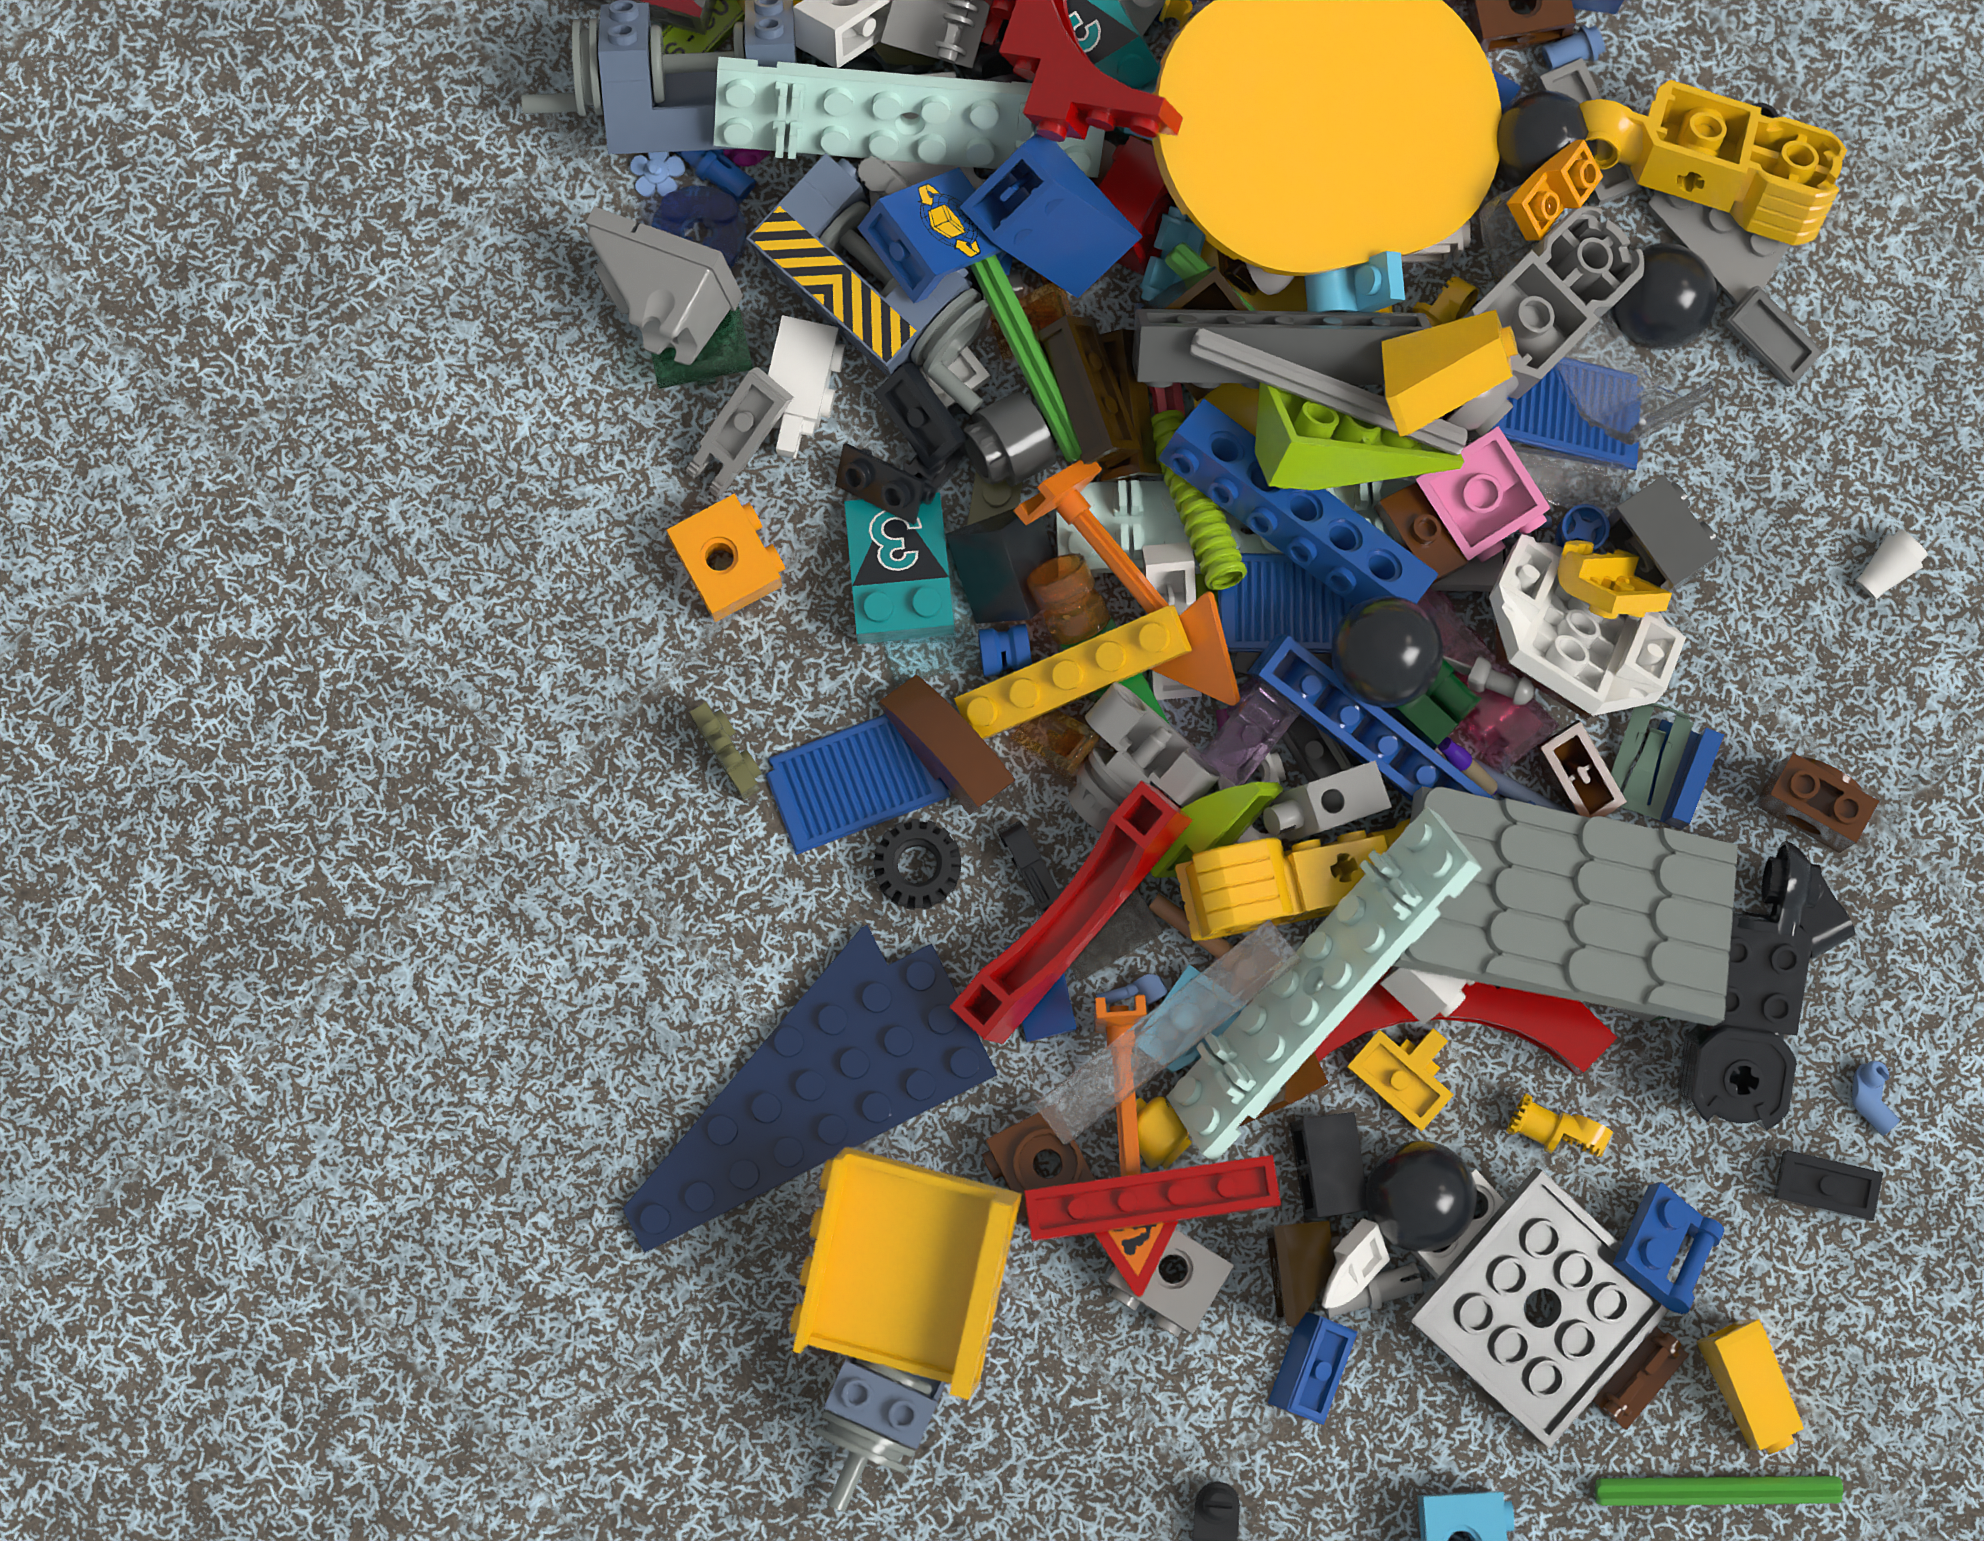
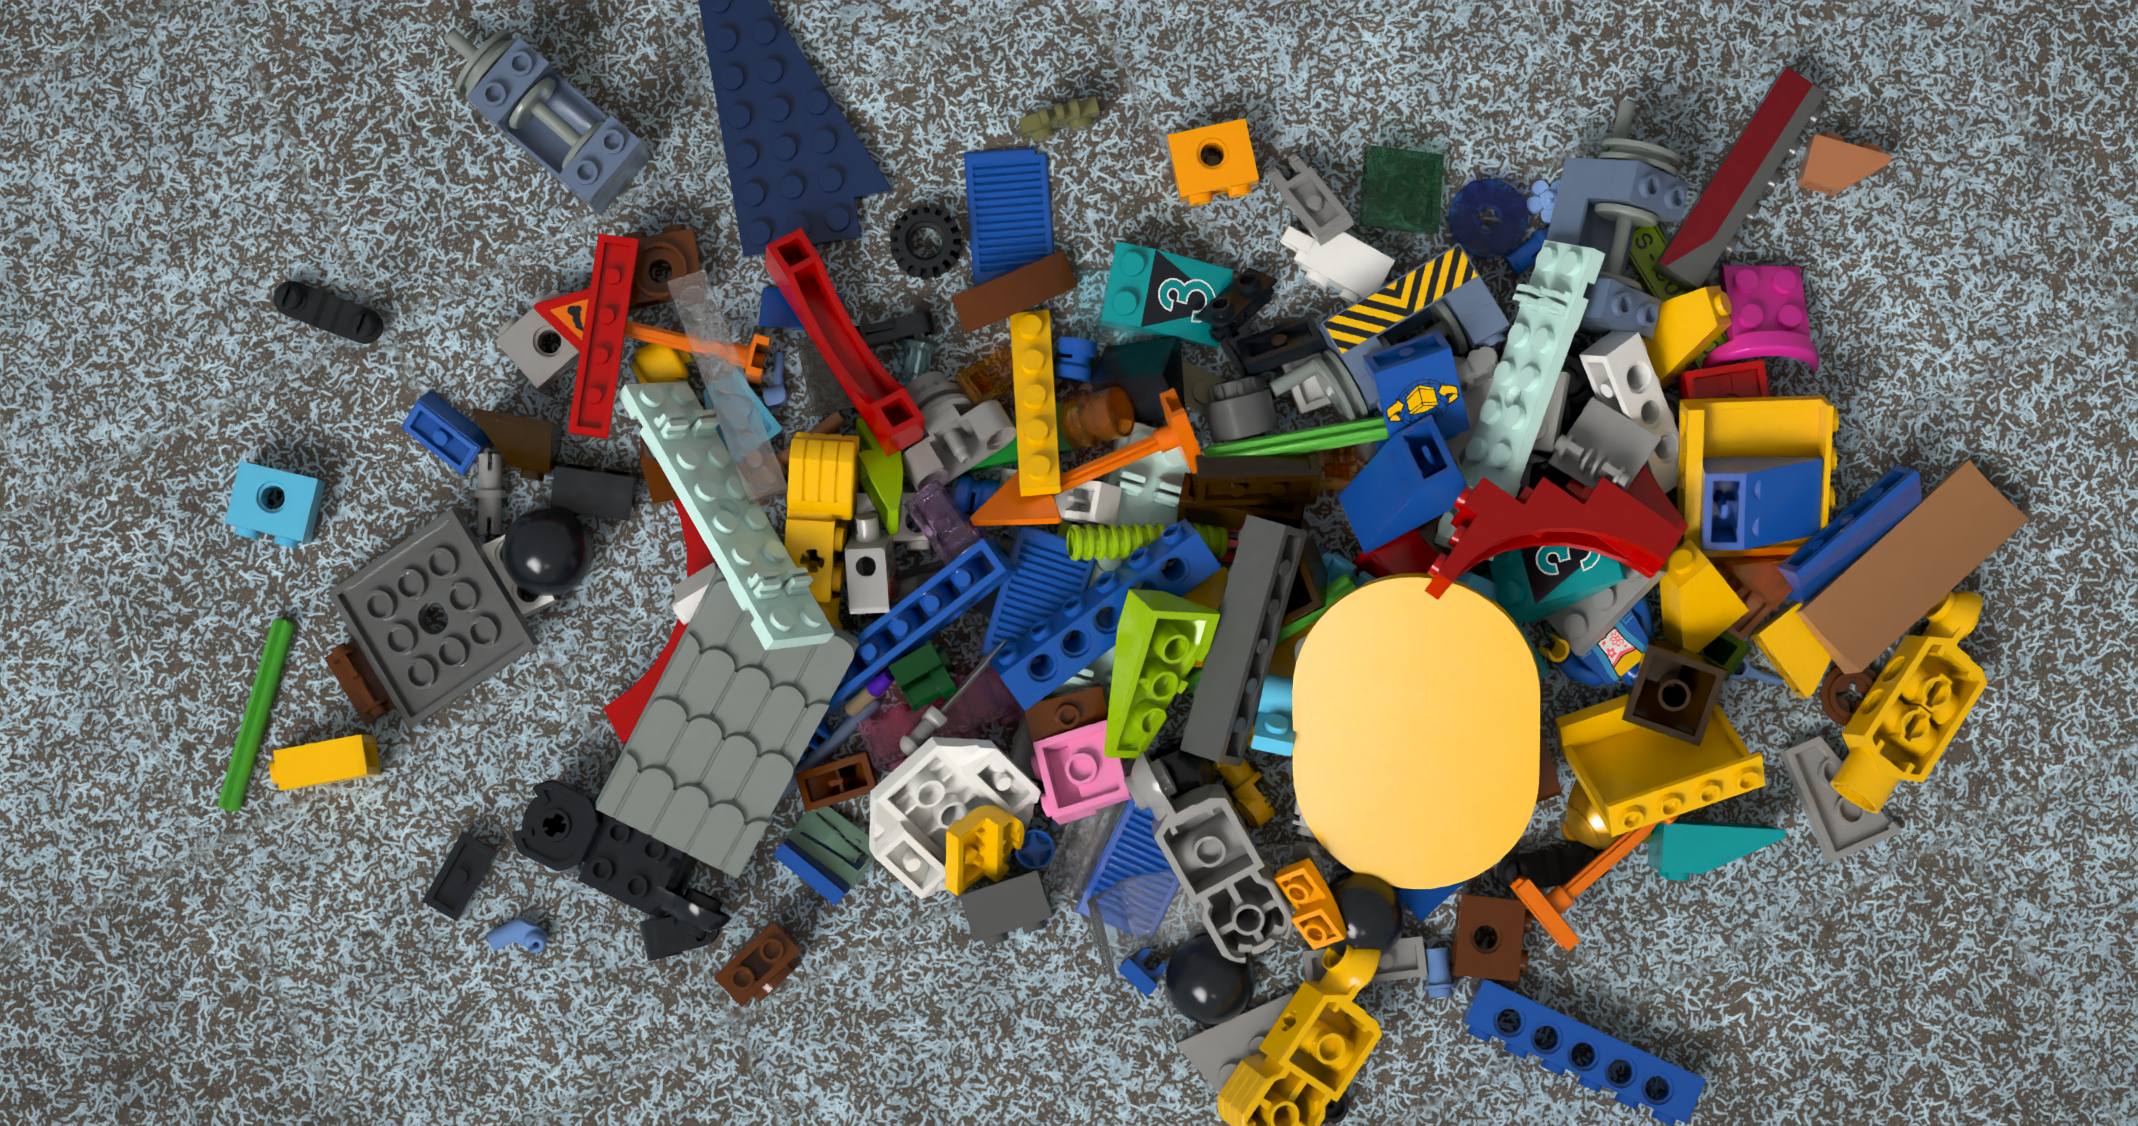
camera: 115 degrees right, 5 degrees up
light grey piece [585,206,743,365] -> none
yellow panel [789,1147,1021,1400] -> none
light grey axle [1190,329,1468,455] -> none
white plate [1322,1218,1390,1308] -> none
black piece [1331,595,1444,708] -> none
yellow hinge [1346,1028,1454,1132] -> none
yellow slope [1381,309,1518,437] -> none
yellow connector [1506,1093,1613,1157] -> none
blue plate [1613,1181,1725,1314] -> none
tile [1721,286,1823,387] -> none
white cone [1855,529,1928,600] -> none
none -> clear light blue bush [895,340,937,383]
none -> blue wheel [952,473,1000,514]
none -> blue tile [1117,947,1166,997]

